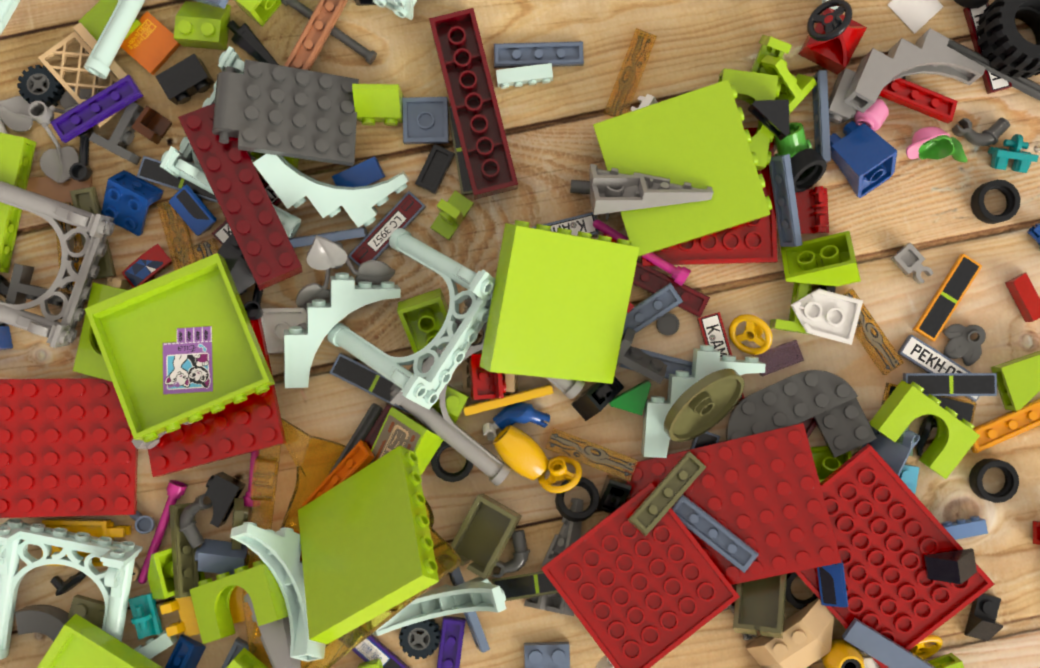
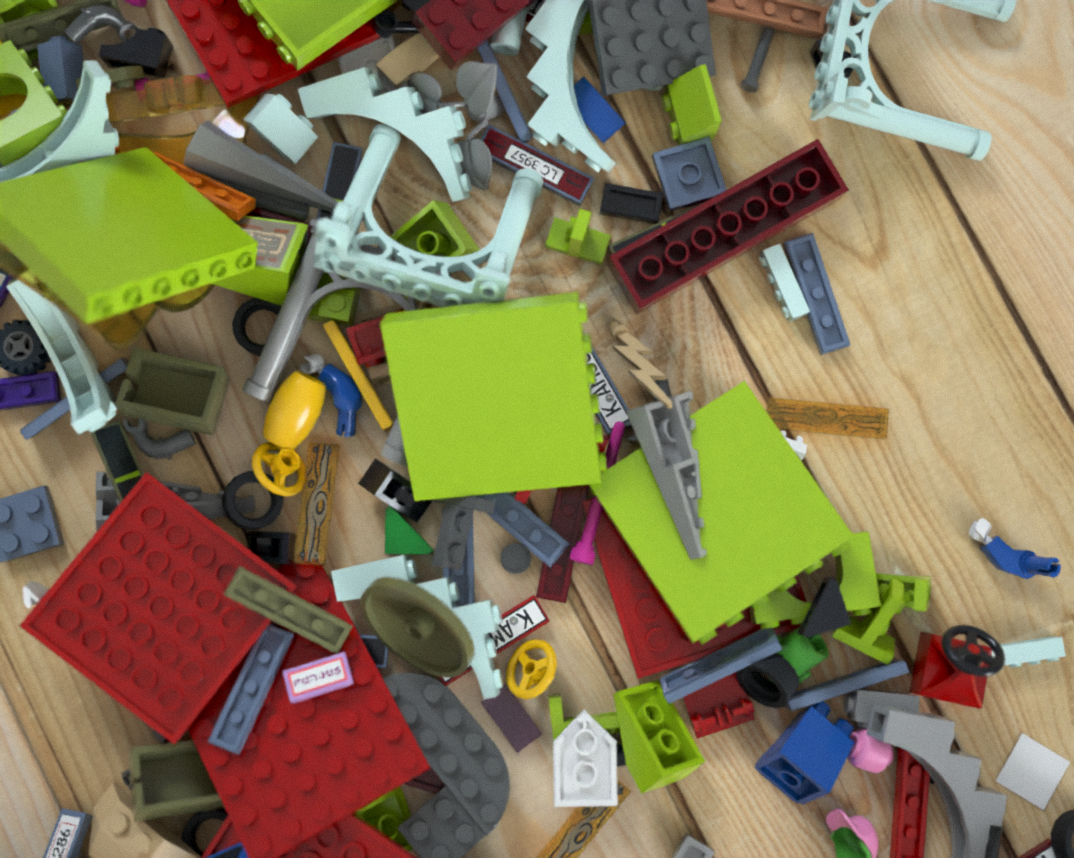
camera: 65 degrees right, 5 degrees down
none -> light grey wedge [183,120,338,213]
none -> light aqua brick [243,93,318,164]
none -> tile [283,652,354,704]
none -> tan slope [376,33,439,89]
none -> tan piece [609,320,672,409]

